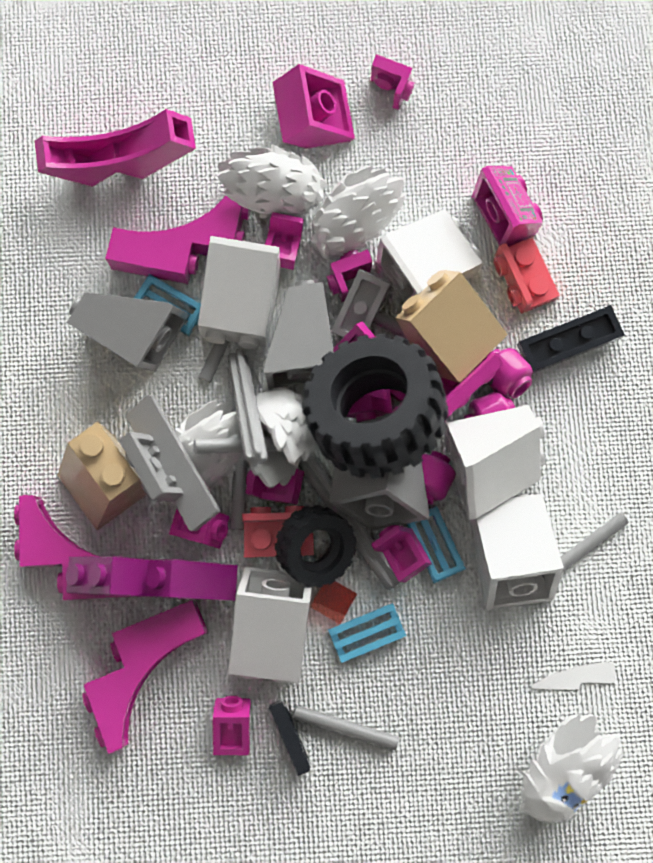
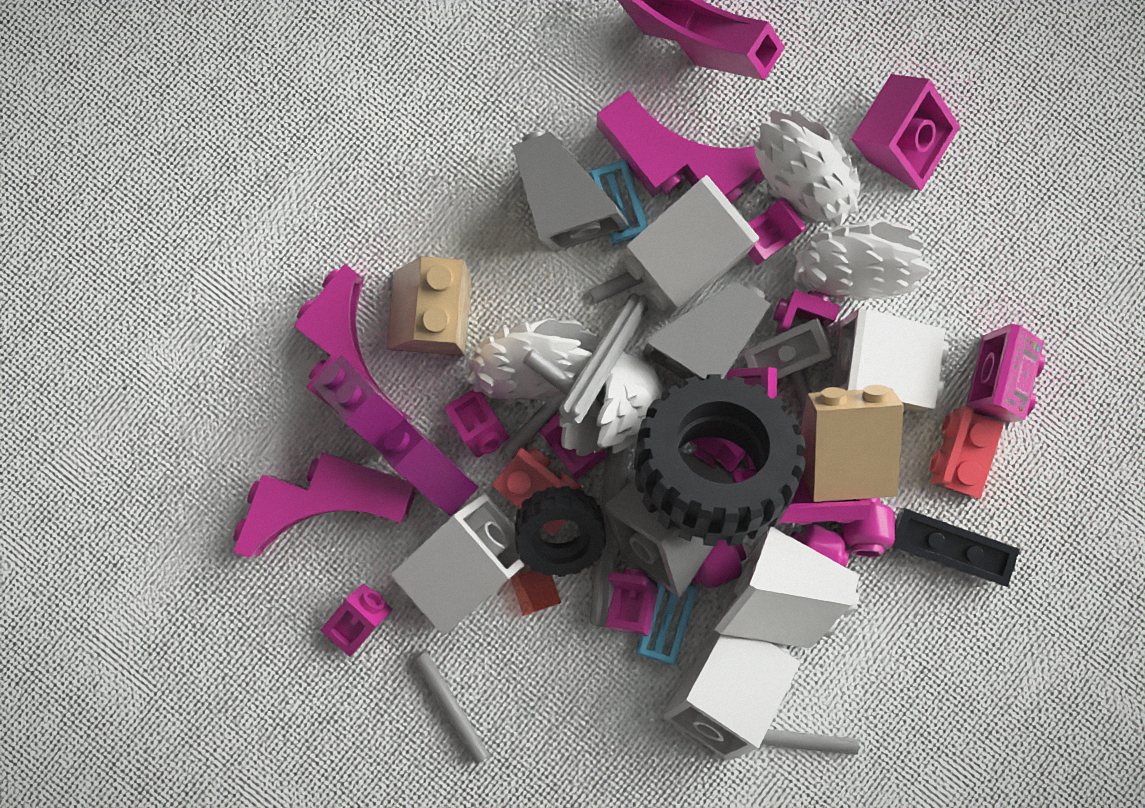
camera: 45 degrees right, 5 degrees up
light grey bracket [119,395,220,531] -> none
black tile [269,699,311,776] -> none
medium azure tile [328,603,406,663] -> none
dark pink bracket [370,54,415,110] -> none

